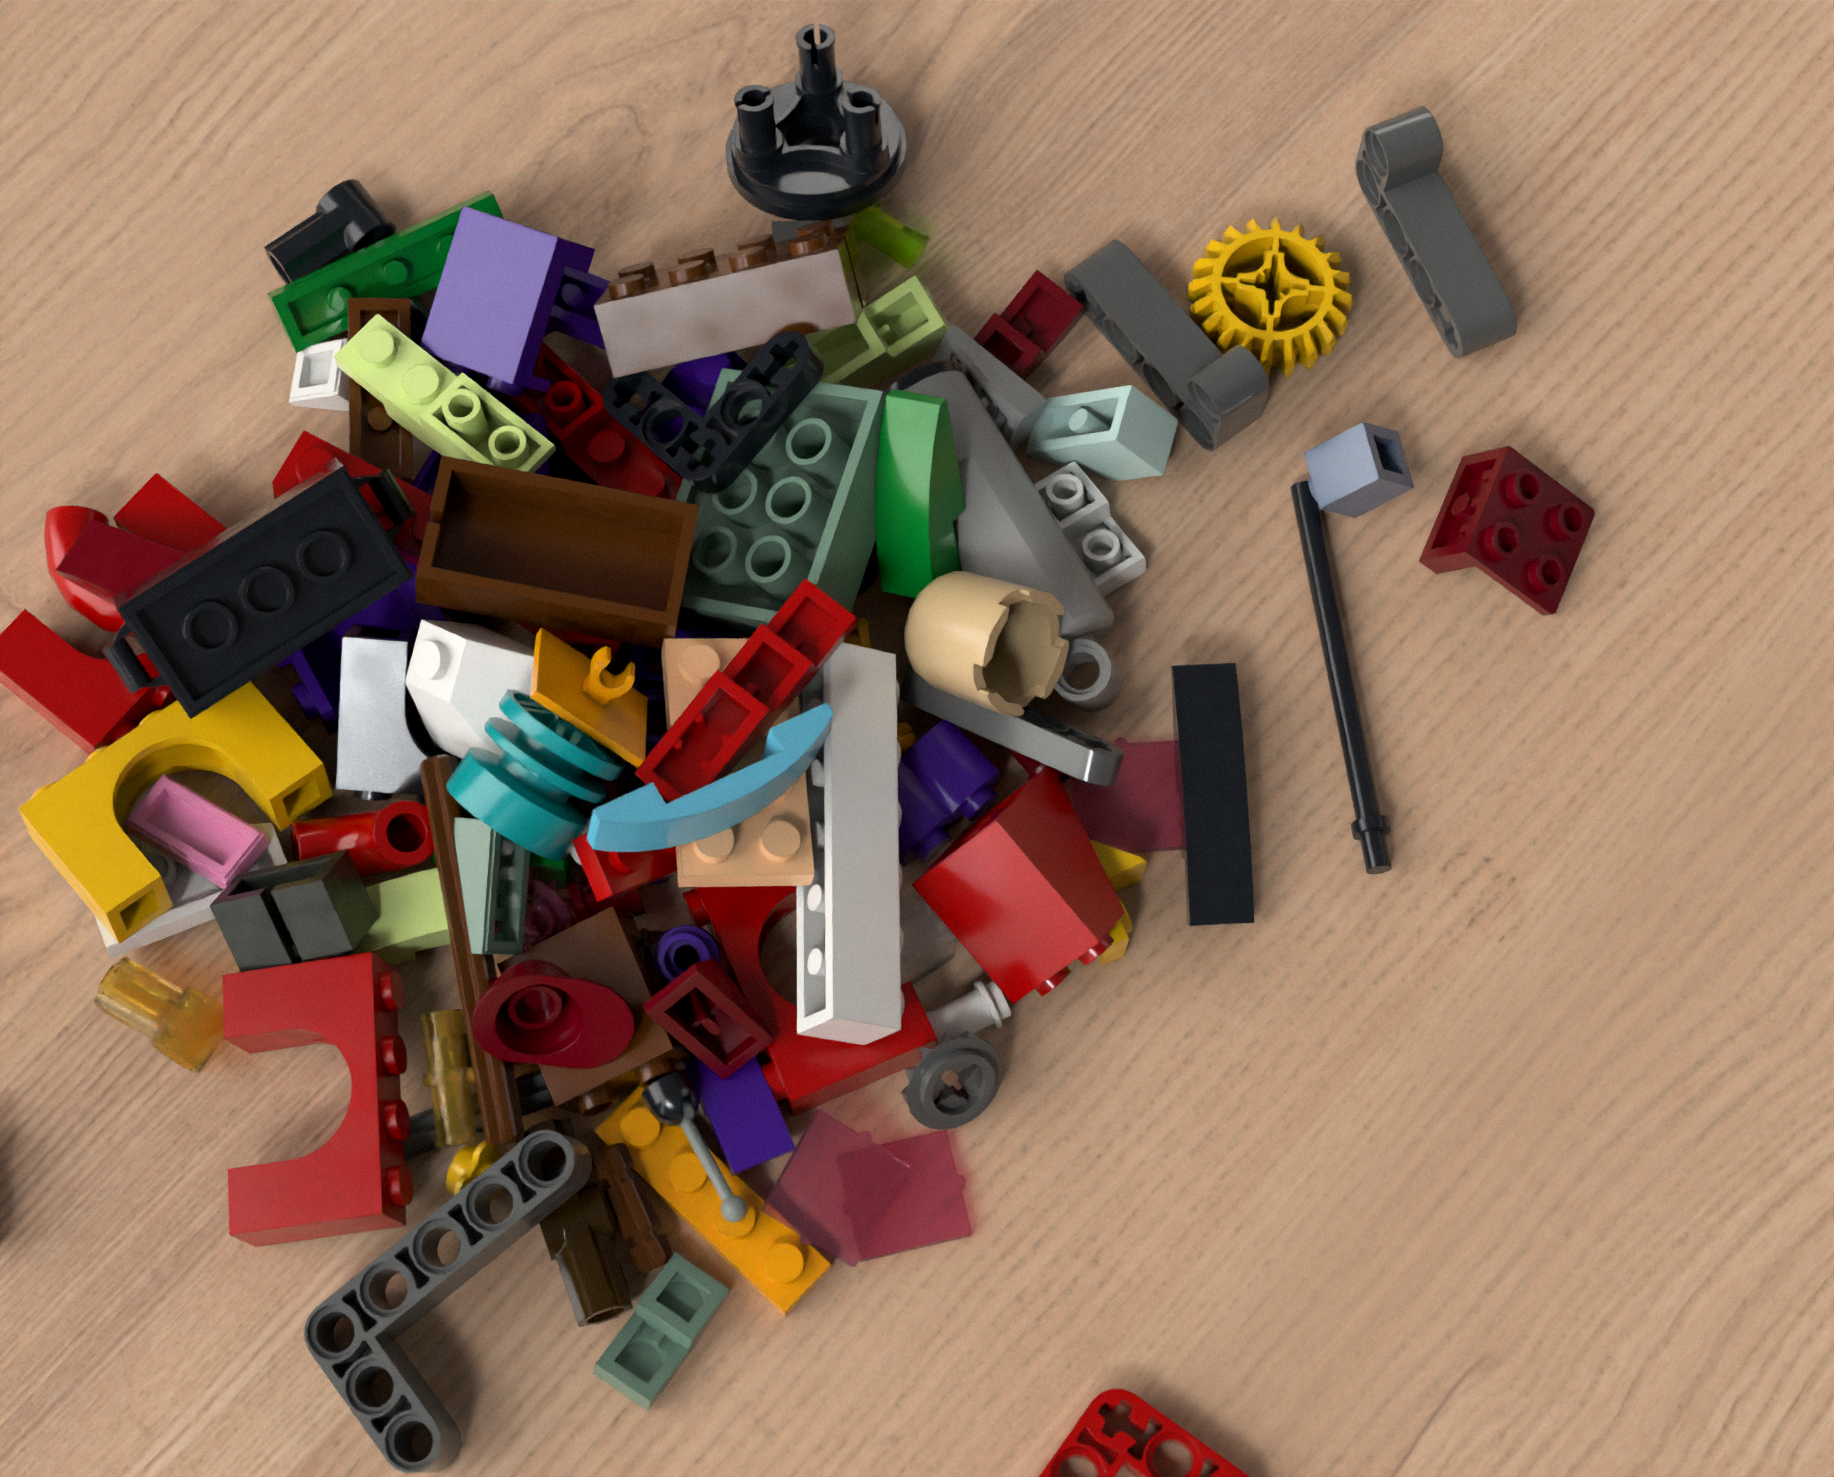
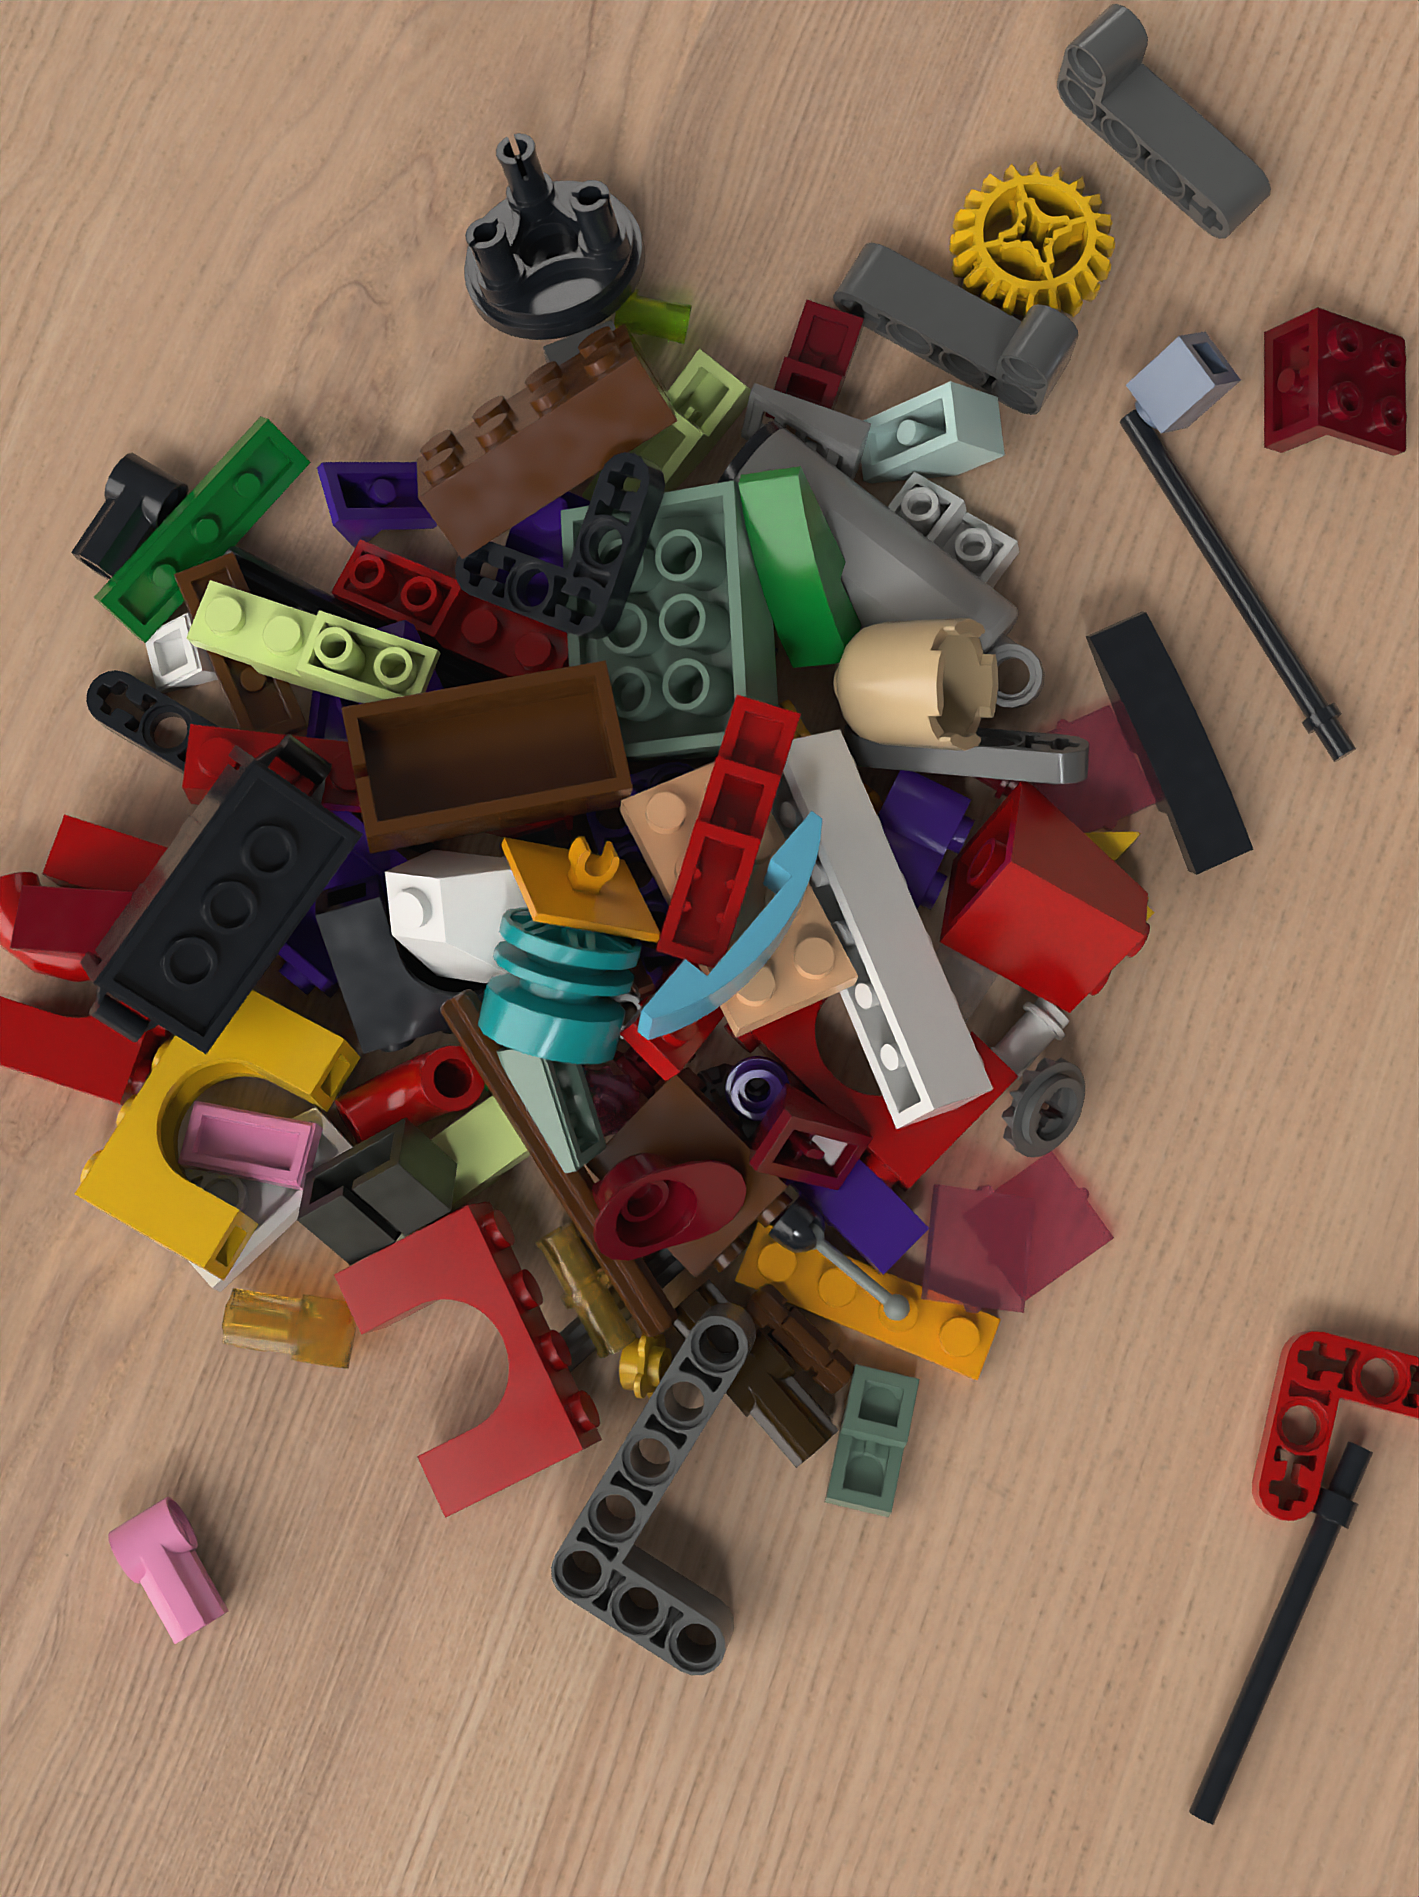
camera: 15 degrees left, 10 degrees up
panel [420,206,595,398] -> none
none -> black beam [86,670,219,774]

